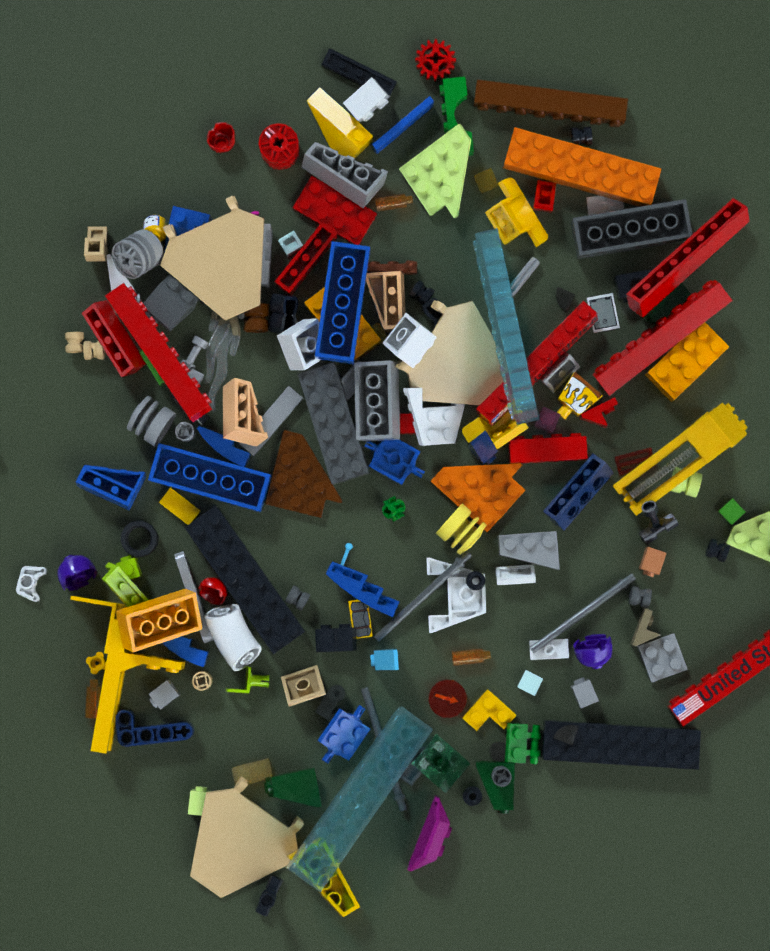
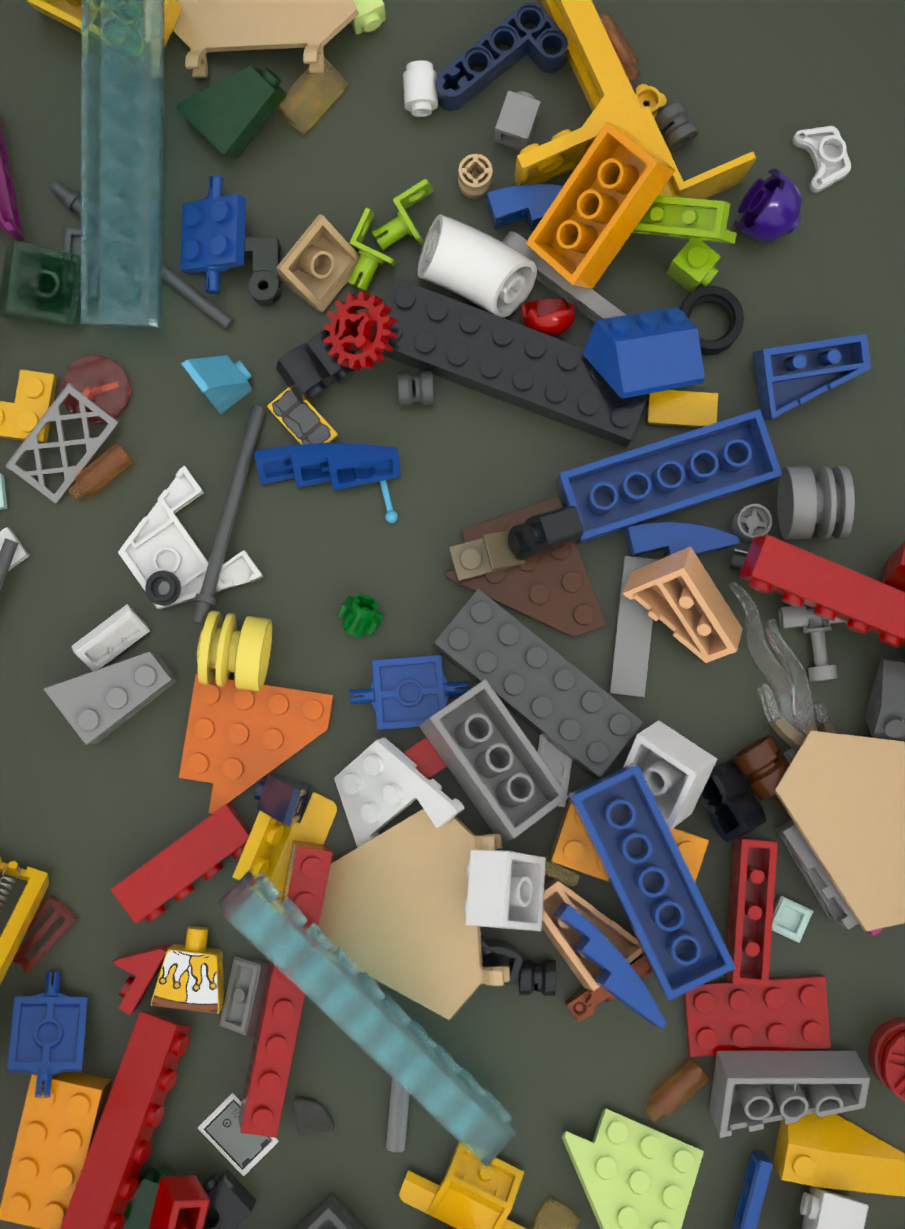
camera: 145 degrees right, 0 degrees up
clear pink brick [534,407,561,434] -> none
dark blue brick [543,454,614,531] -> none
none -> light grey window [5,383,119,504]
none -> blue plate [7,972,88,1098]
none -> red gear [323,291,398,371]
none -> lime bracket [347,207,397,292]
none -> white brick [403,60,438,117]
none -> dark tan slope [449,530,526,582]
none -> black brick [508,506,584,560]
none -> blue slope [554,903,666,1029]
none -> blue slope [583,307,705,399]
none -> dark grey wheel [654,102,699,152]

